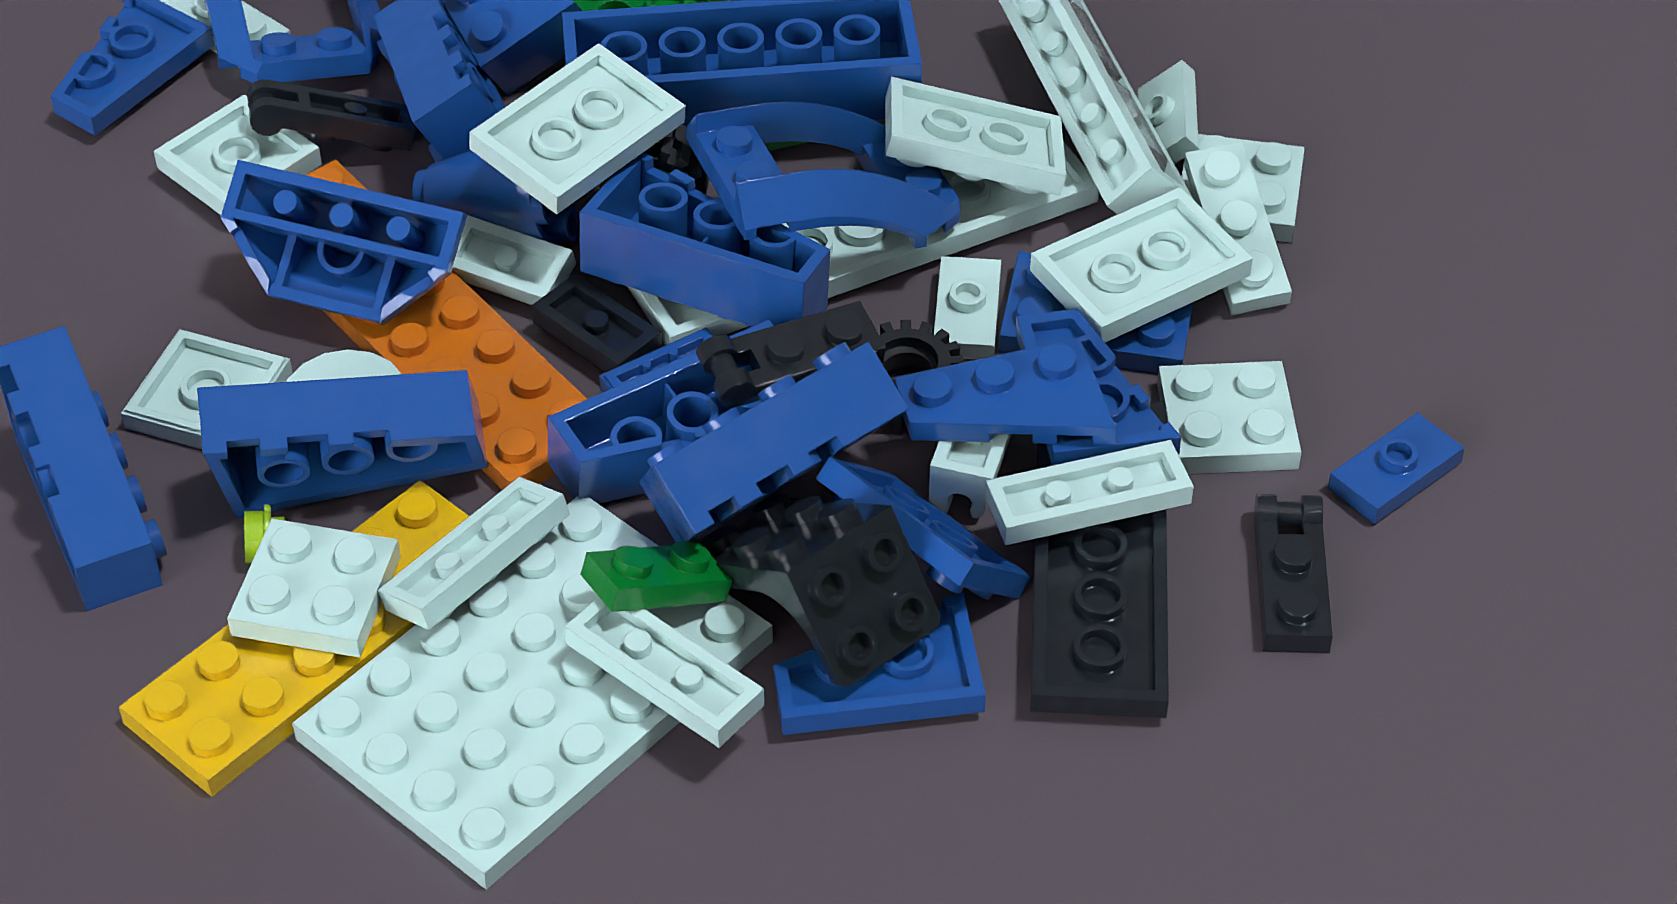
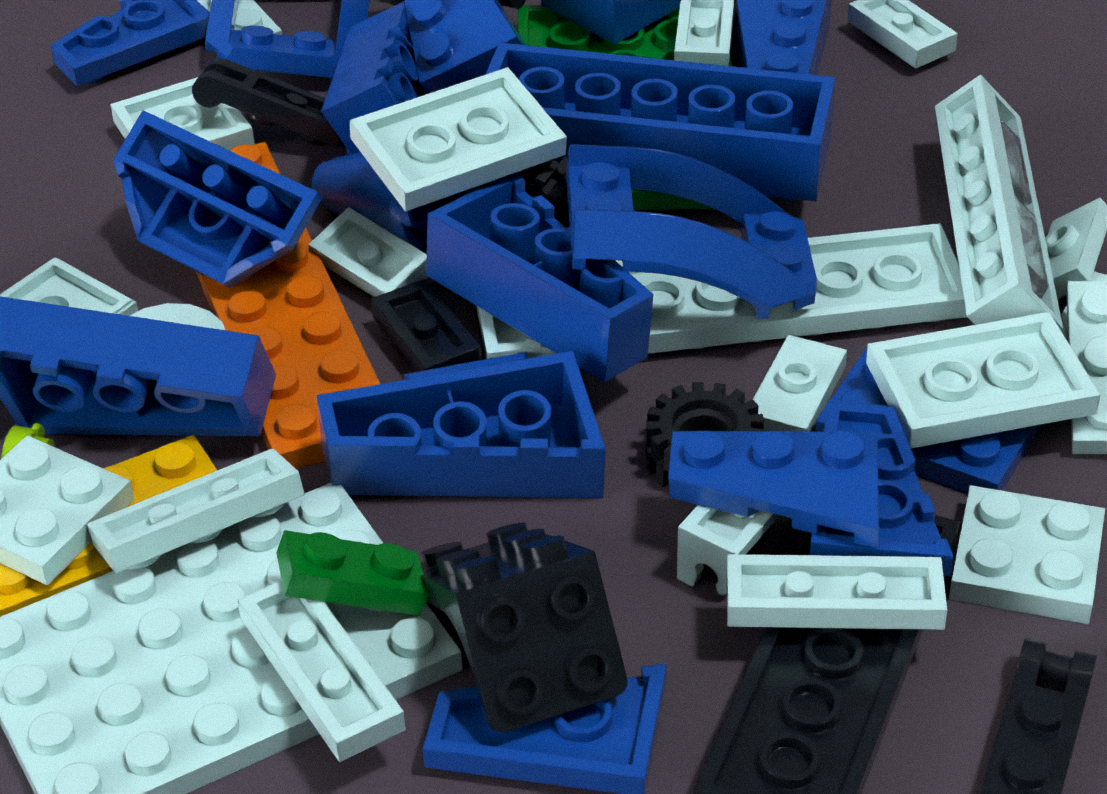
camera: 20 degrees right, 5 degrees down
blue wedge [639,342,909,542] -> none
black plate [696,301,886,408] -> none
blue plate [816,457,1032,600] -> none
light aqua plate [885,77,1067,196] -> none

